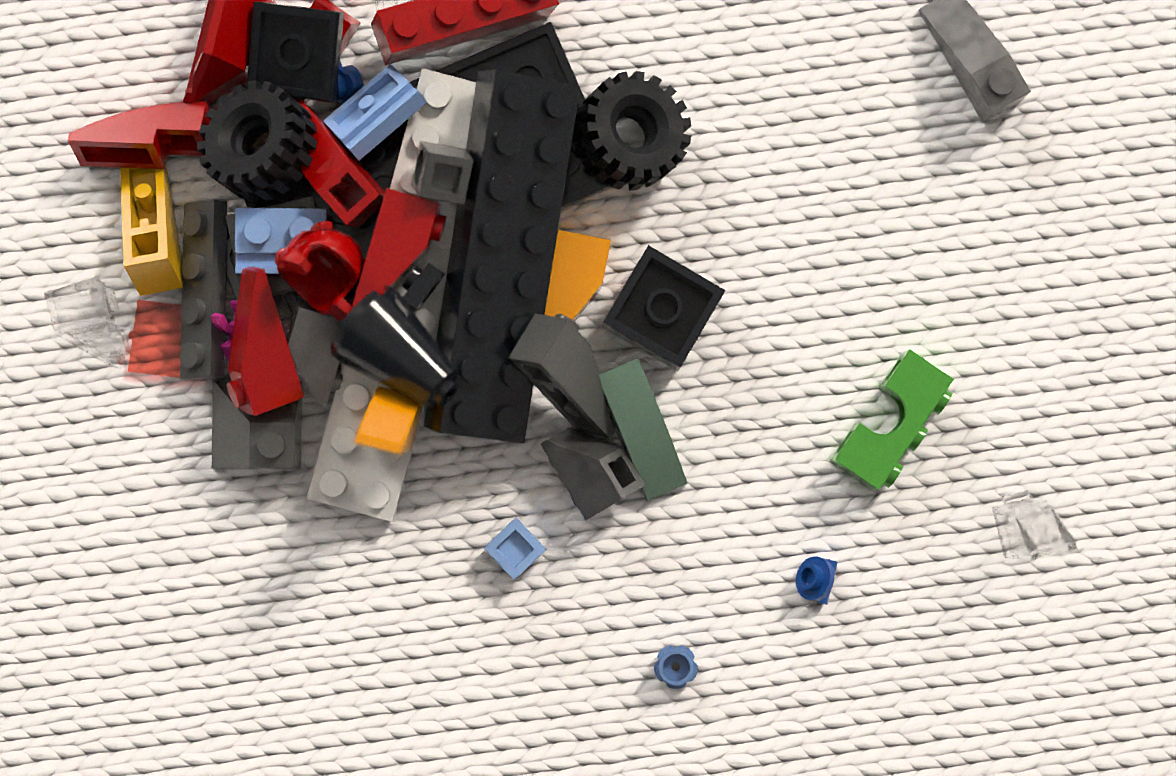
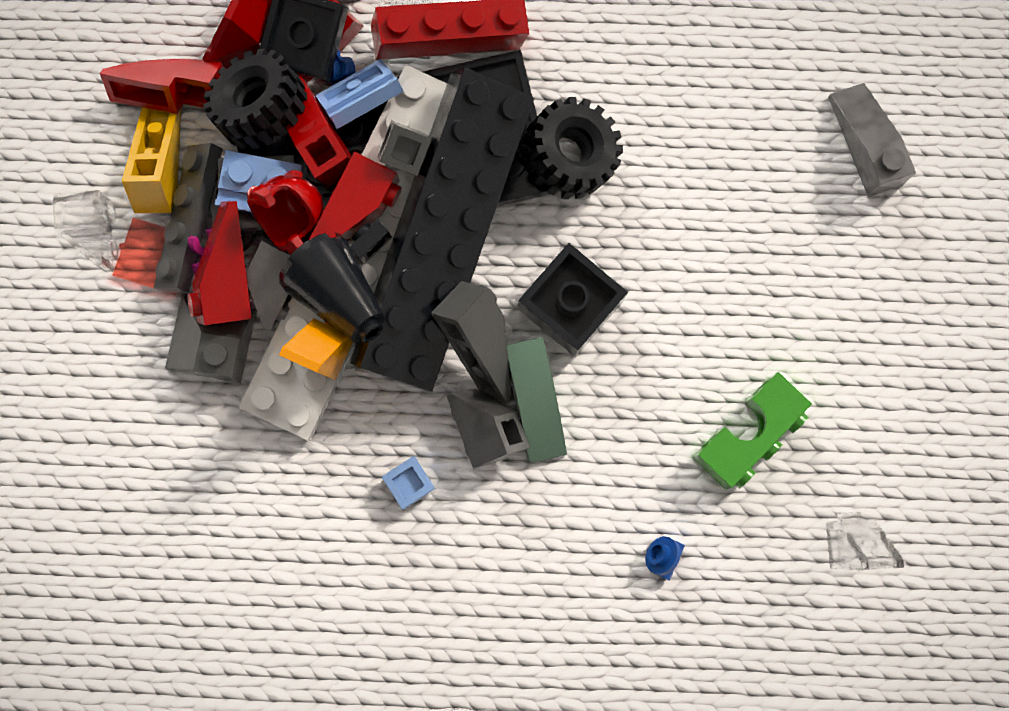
camera: 15 degrees right, 5 degrees down
light orange slope [545,230,611,321] -> none
medium blue plate [654,645,698,689] -> none

